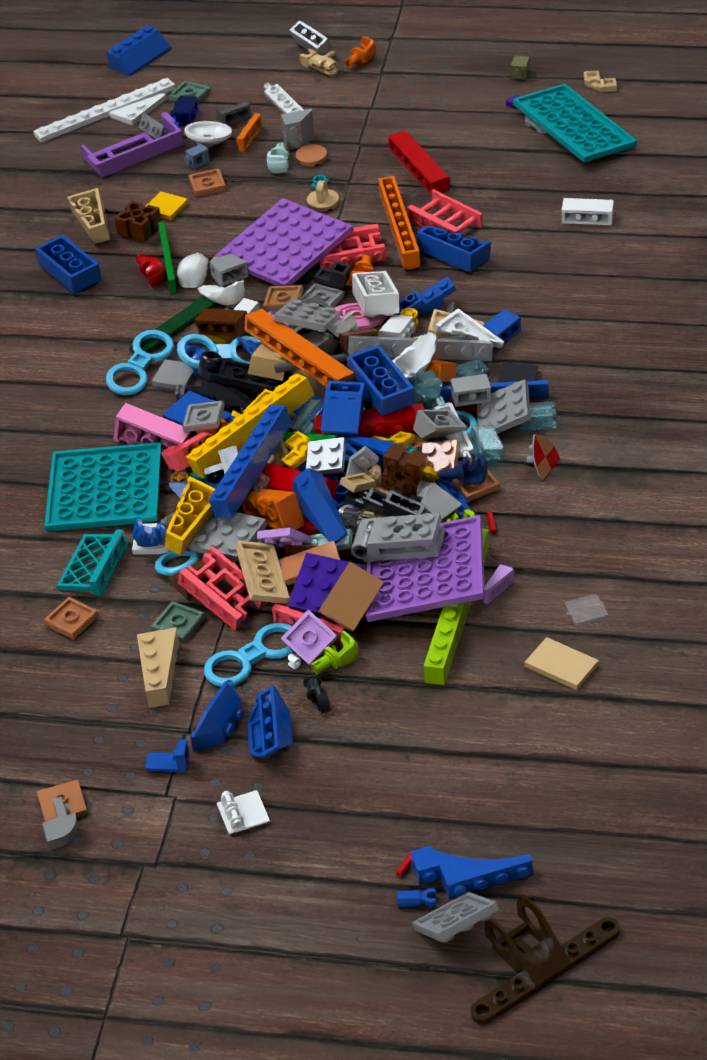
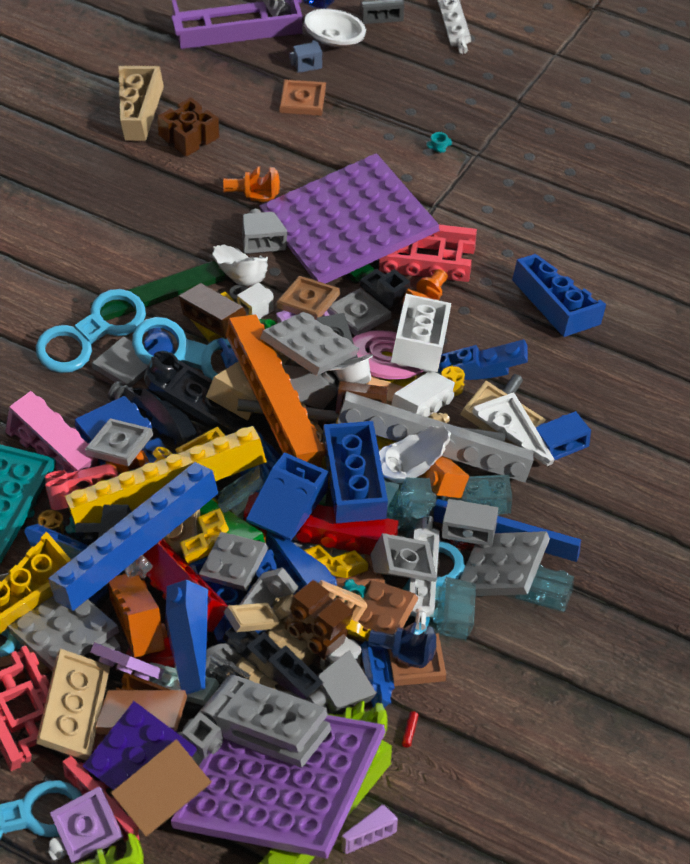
camera: 15 degrees right, 5 degrees up
blue brick [35,235,102,293] -> none
red piece [136,254,167,287] -> none
yellow tile [145,191,188,221] -> none
green tile [158,222,177,294] -> none
white hair [177,253,208,288] -> none
orange plate [236,113,262,153] -> none
light aqua piece [267,142,289,173] -> none
light grey slope [281,109,315,151] -> none
nougat tile [295,144,327,167] -> none
tan tile [307,180,339,212] -> none
orange brick [378,176,420,270] -> none
red brick [388,130,450,196] -> none
coral fence [407,190,483,234] -> none
black tile [498,363,538,383] -> none
shield [527,434,560,481] -> none
none -> light grey brick [182,712,223,759]
none -> orange piece [223,167,280,202]

